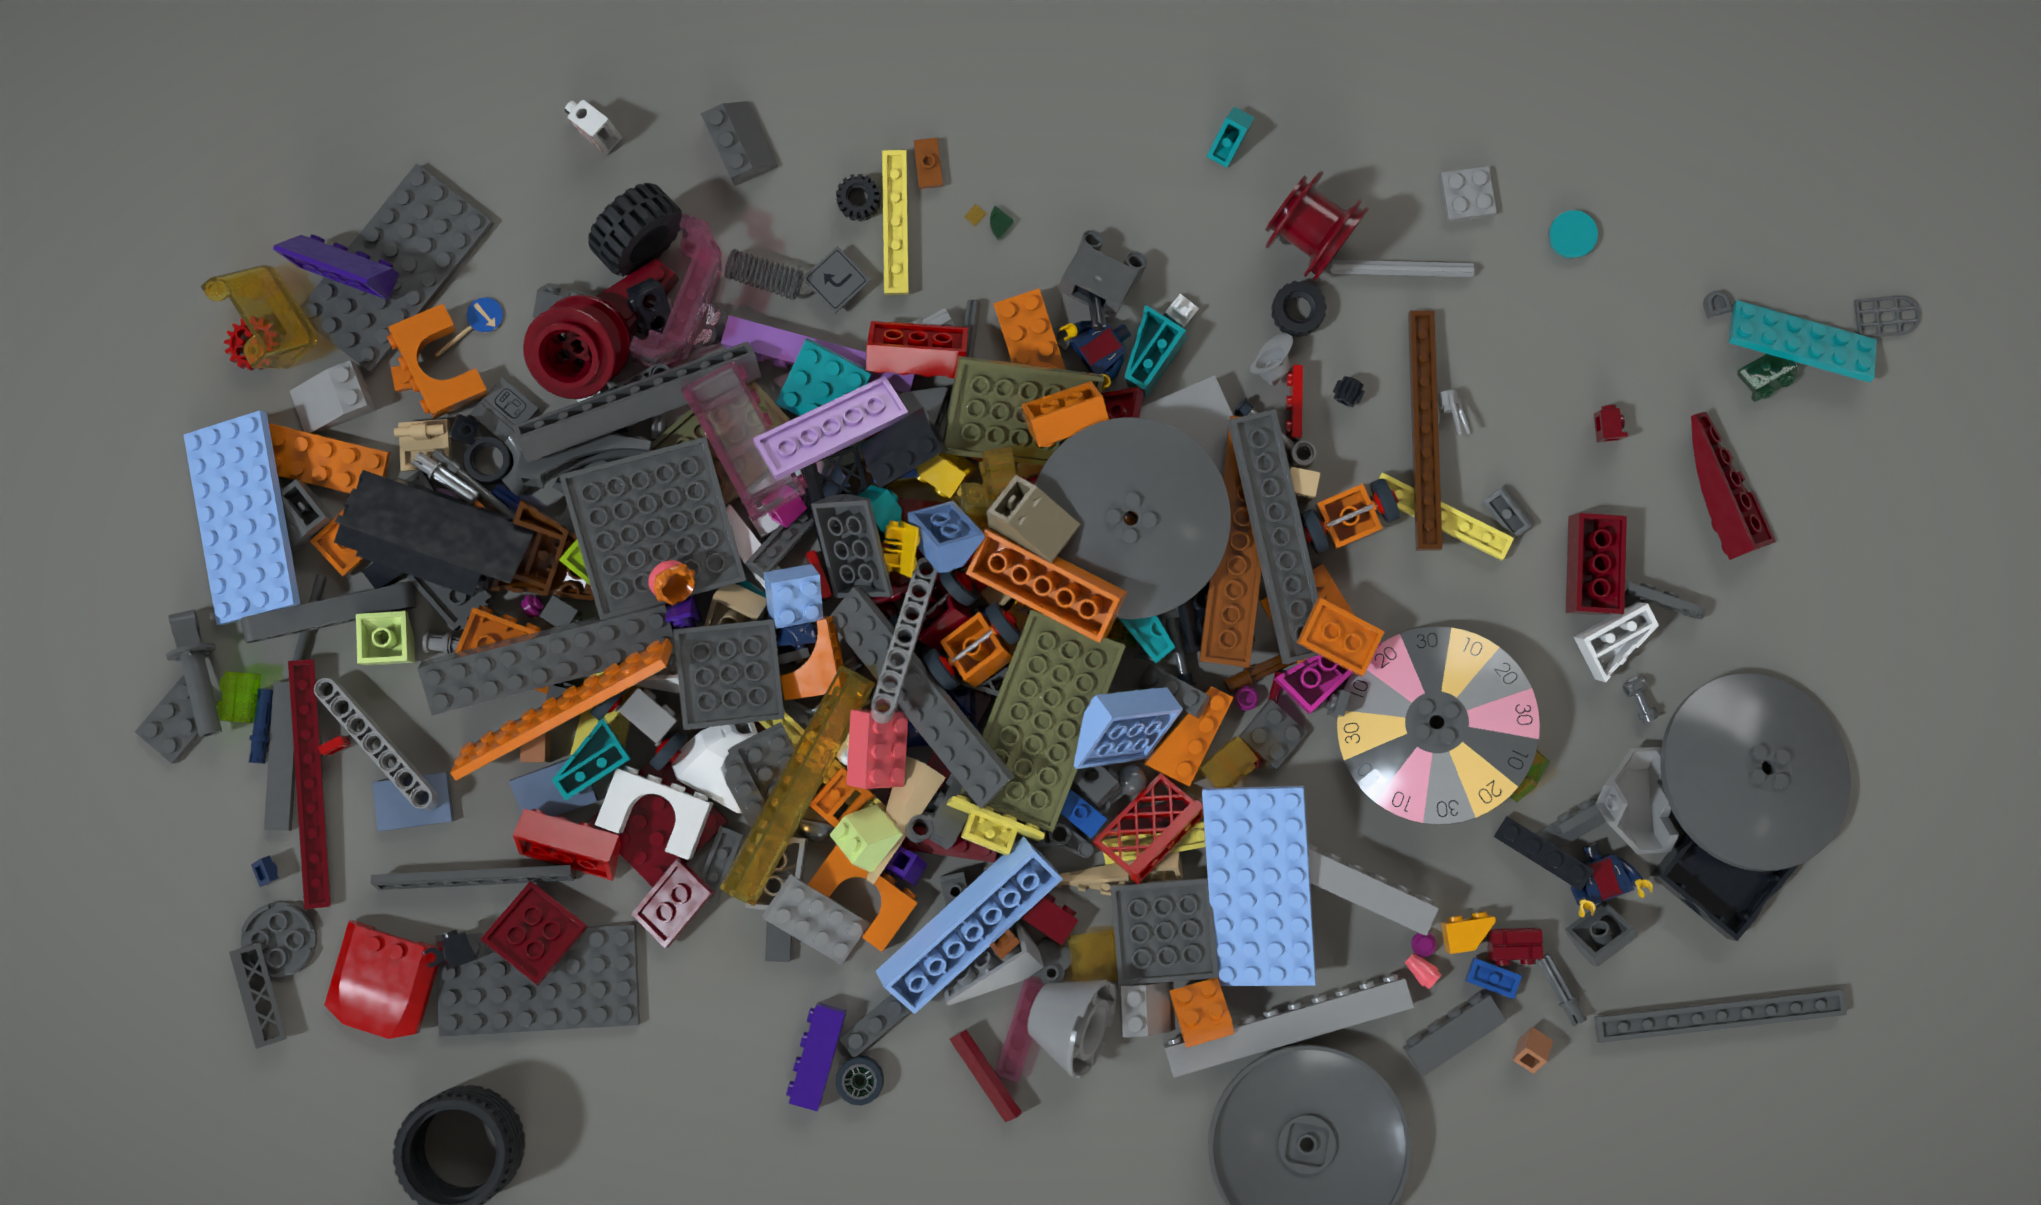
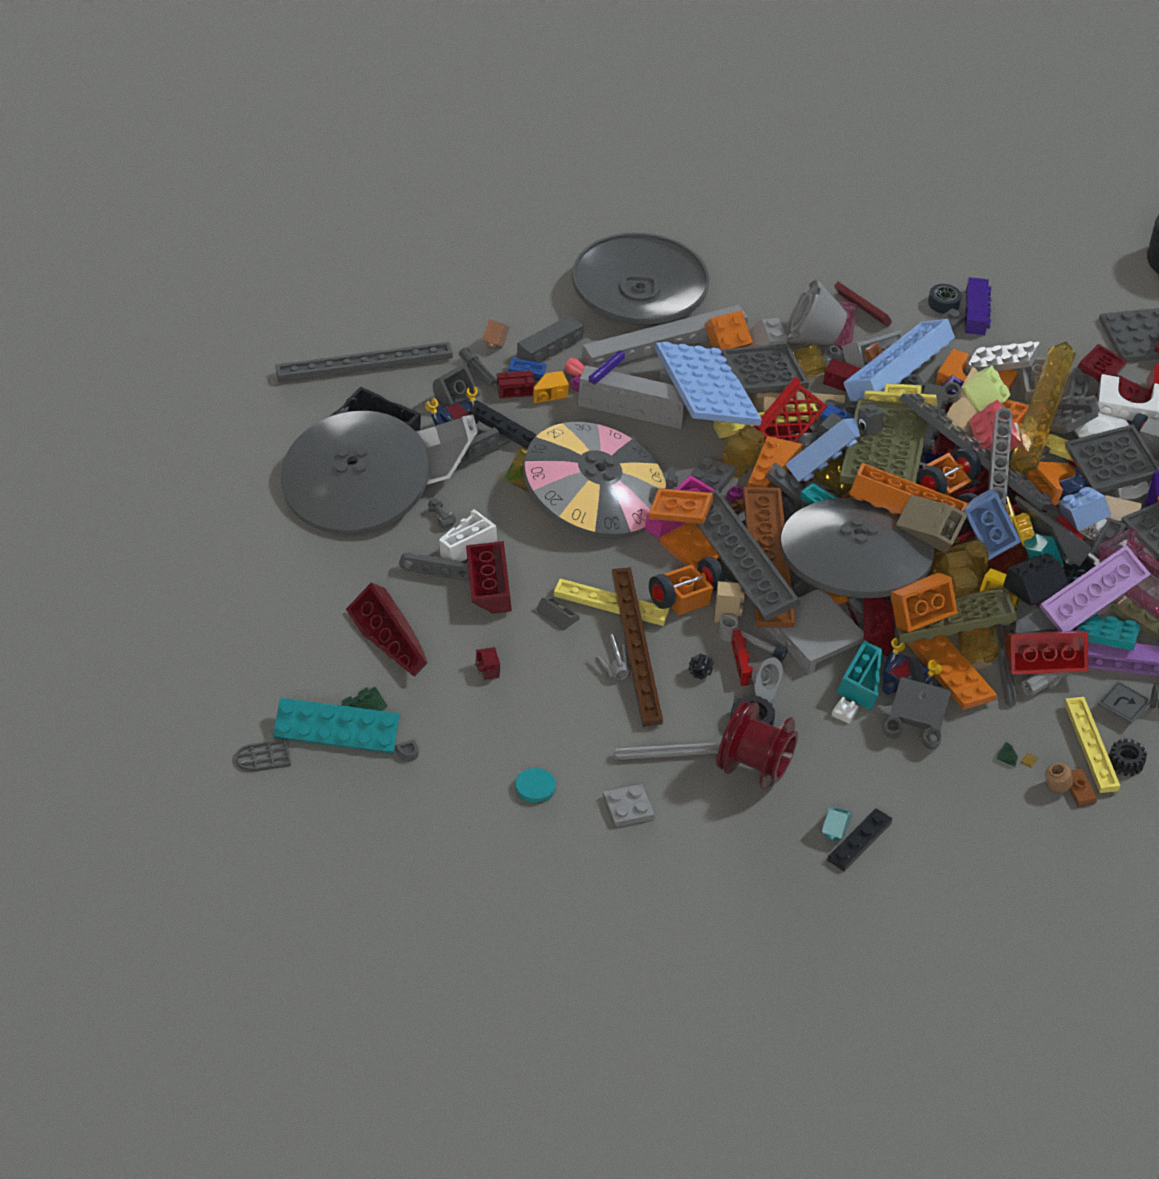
camera: 170 degrees right, 40 degrees down
none -> dark purple axle [588,350,625,385]
none -> black plate [827,808,893,872]
none -> dark grey brick [857,404,884,436]
none -> medium nougat head [1045,763,1073,793]

